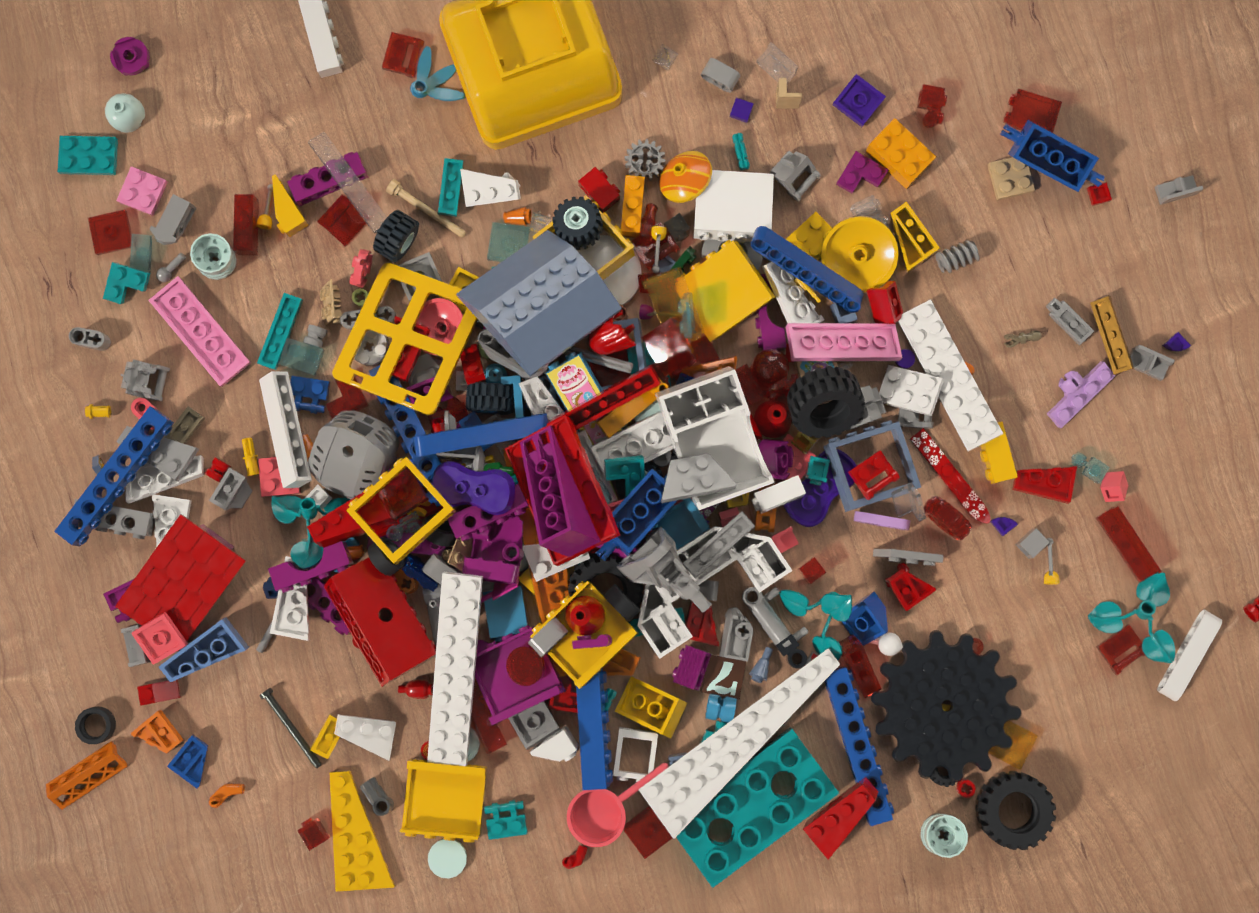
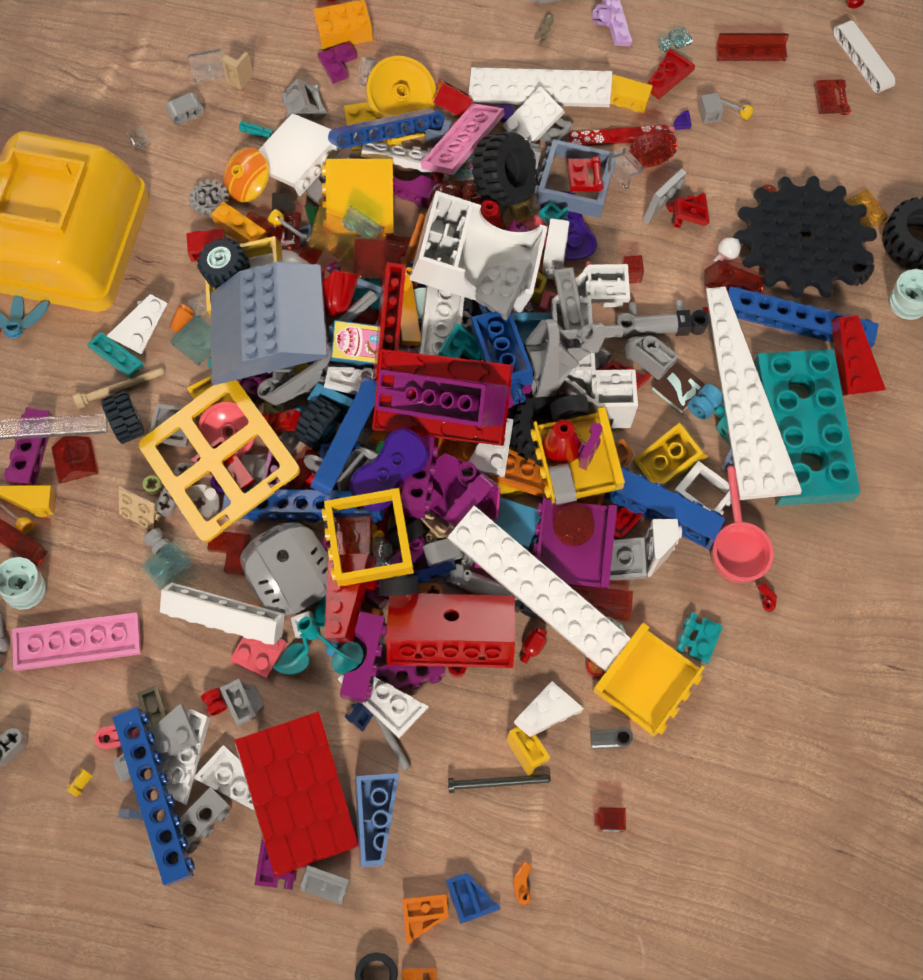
camera: 65 degrees left, 15 degrees down
light grey piece [120,360,170,402] -> none
coral plate [131,612,188,665] -> none
red slope [137,679,181,706] -> none
yellow axle [242,437,259,476] -> none
teal plate [257,293,303,370] -> none
blue plate [290,376,330,414] -> none
yellow wing [329,771,395,892] -> none
coral plate [349,249,373,288] -> none
light aqua tile [428,839,467,879] -> none
clear red plate [623,805,673,859] -> none
magenta brick [672,645,711,691] -> none
dark purple tile [730,98,754,123] -> none
sand blue cone [749,647,773,683] -> none
teal plant [780,590,852,661] -> none
dark purple plate [832,74,886,127] -> none
blue slope [842,591,888,648] -> none
lavender beam [854,511,910,530] -> none
yellow wedge [890,202,940,273] -> none
light grey piece [936,240,980,273] -> none
red bush [956,779,976,798] -> none
teal plant [1088,573,1175,663] -> none
coral panel [1100,471,1128,502] -> none

